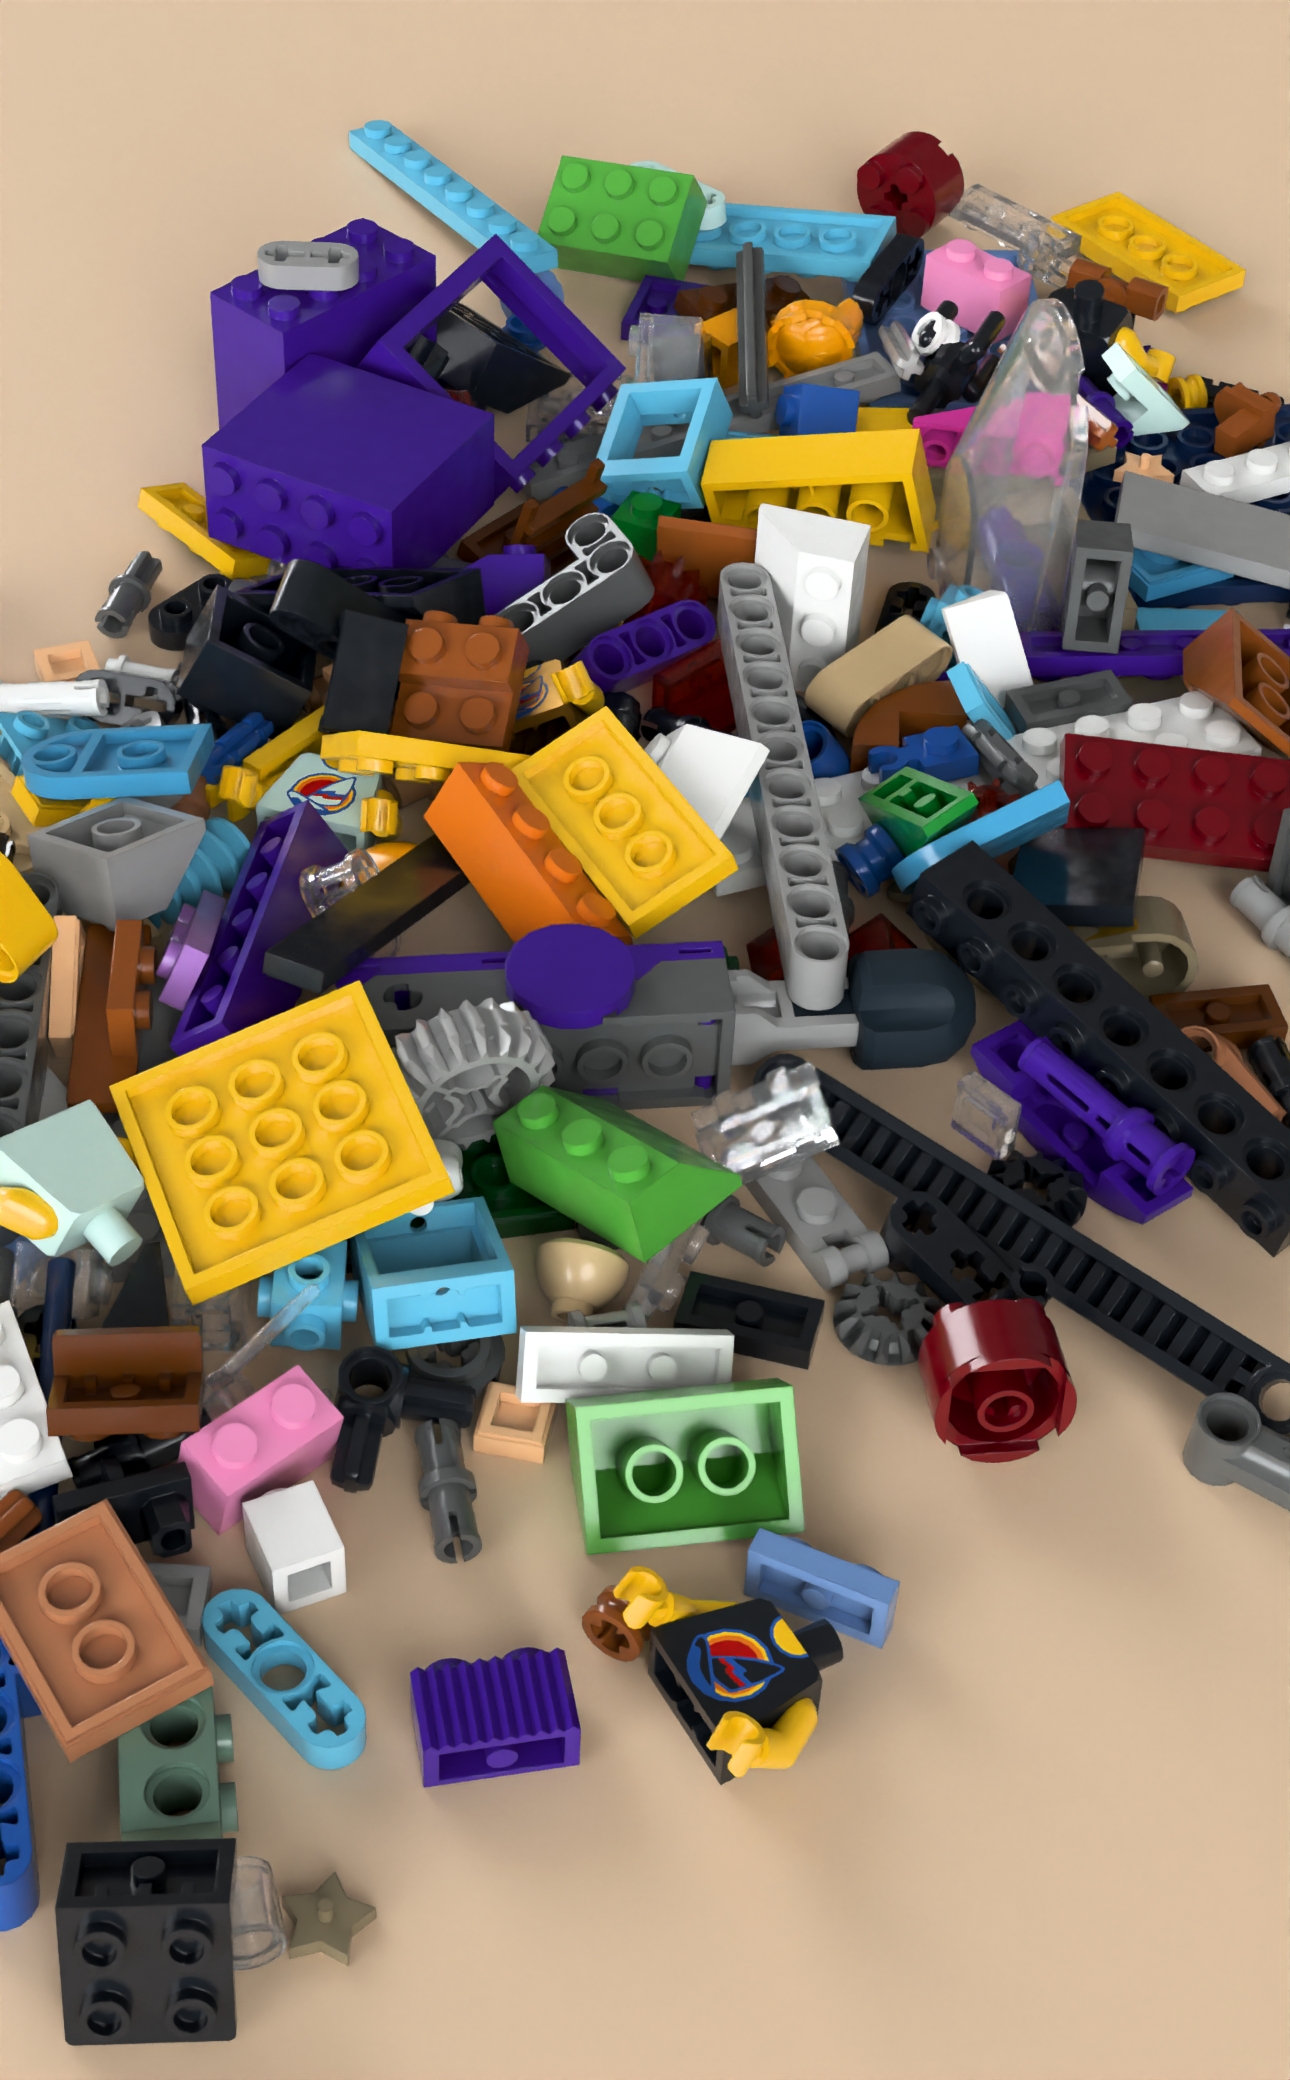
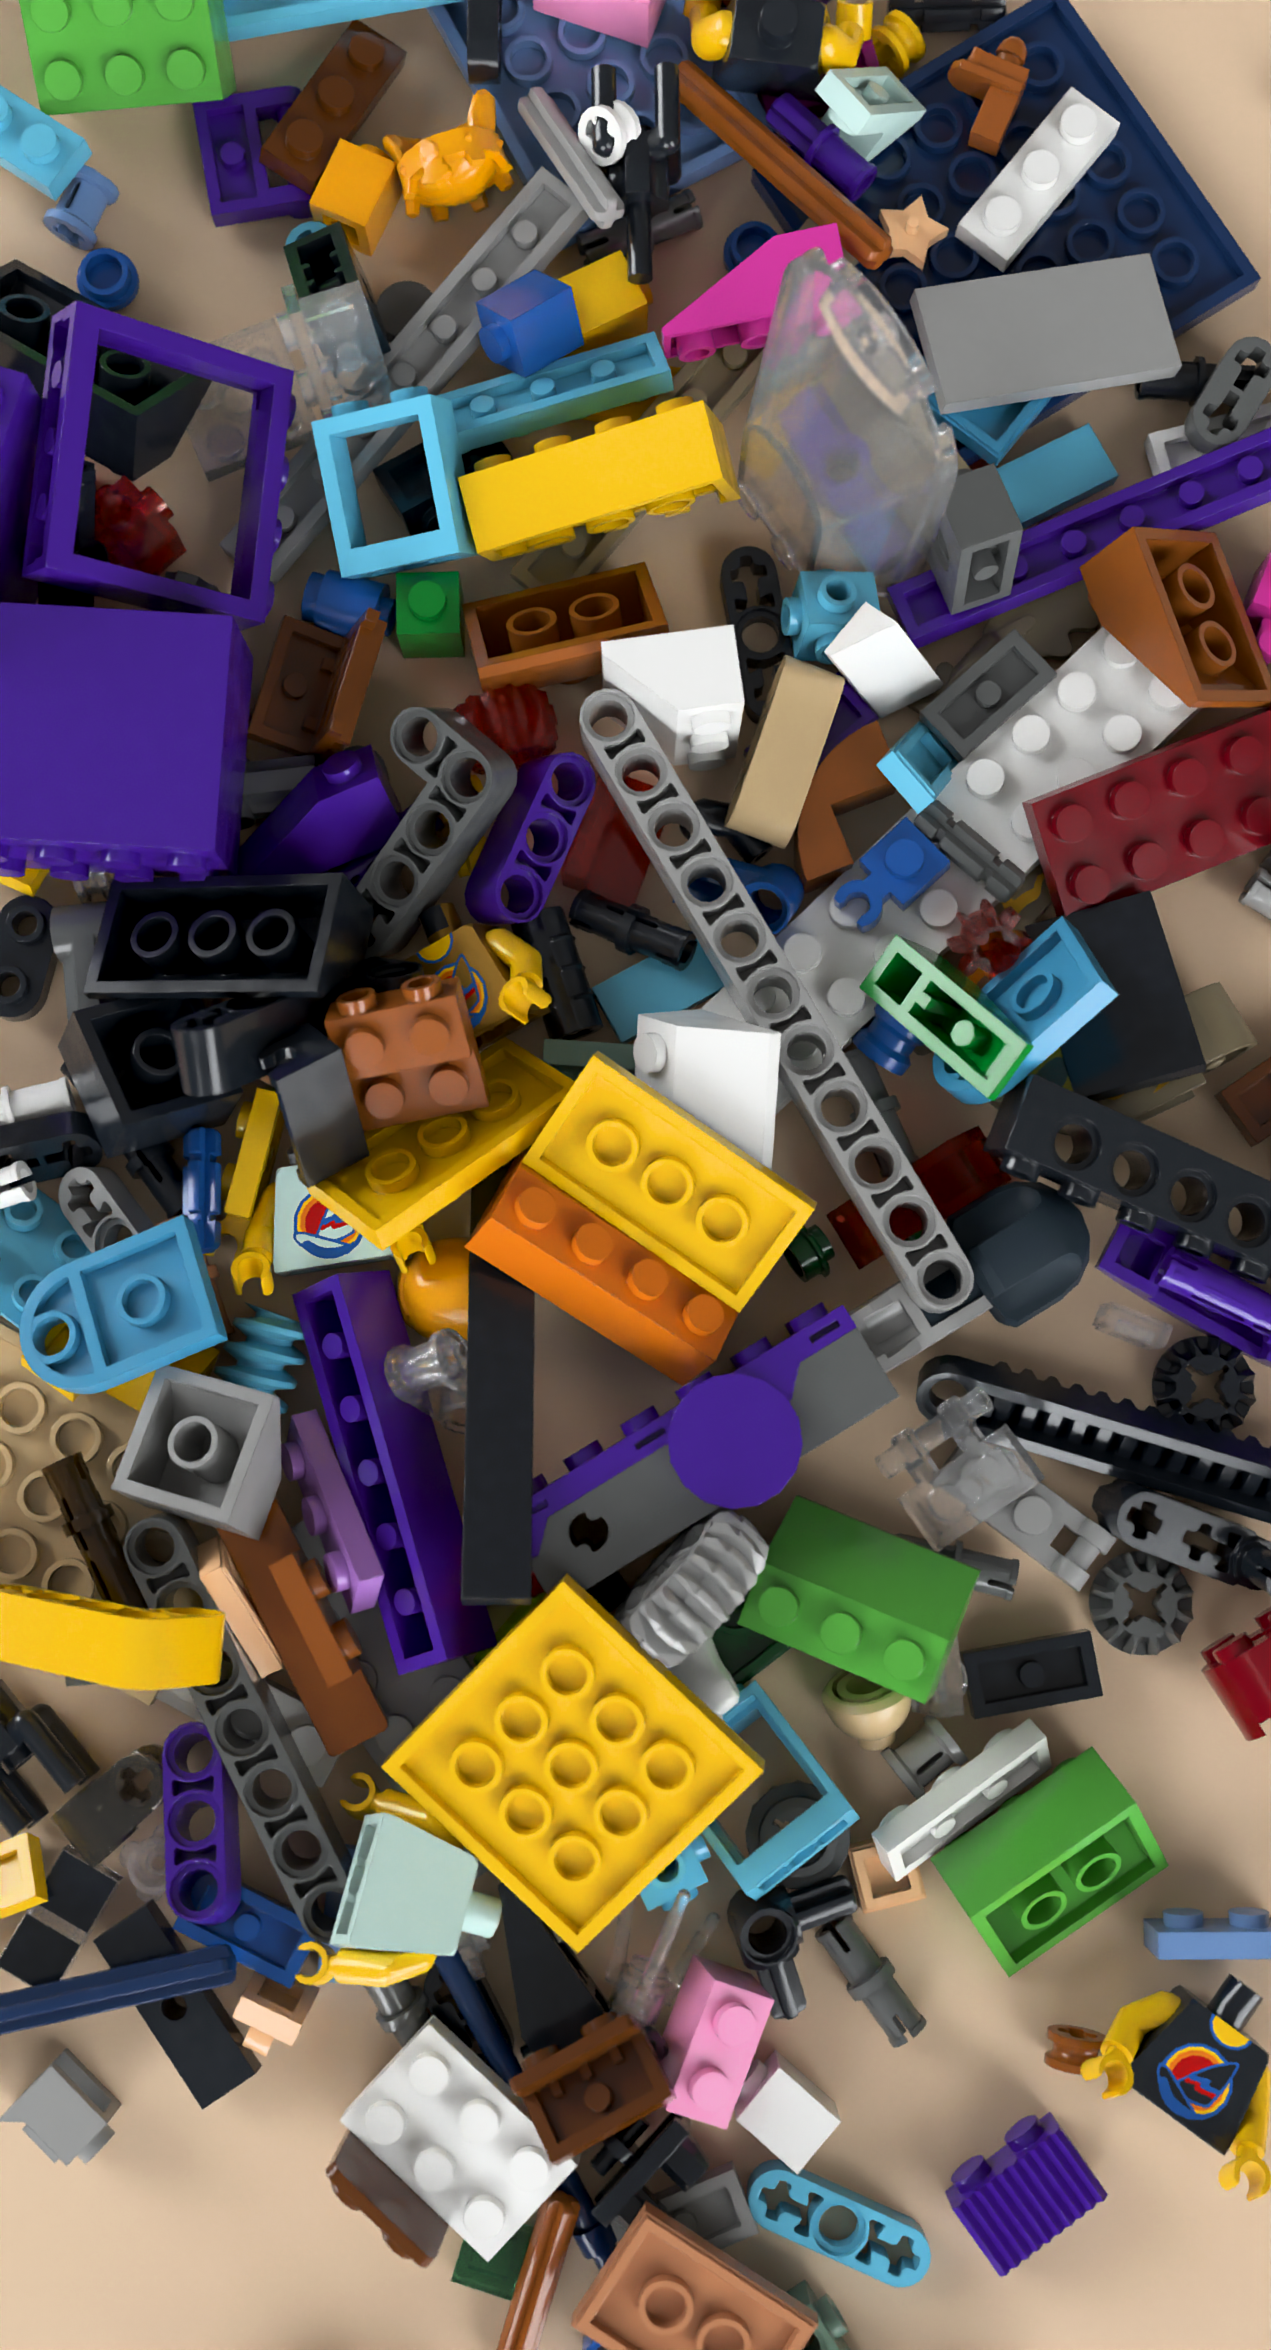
camera: 25 degrees left, 40 degrees up
dark grey axle [736,242,769,419] -> none

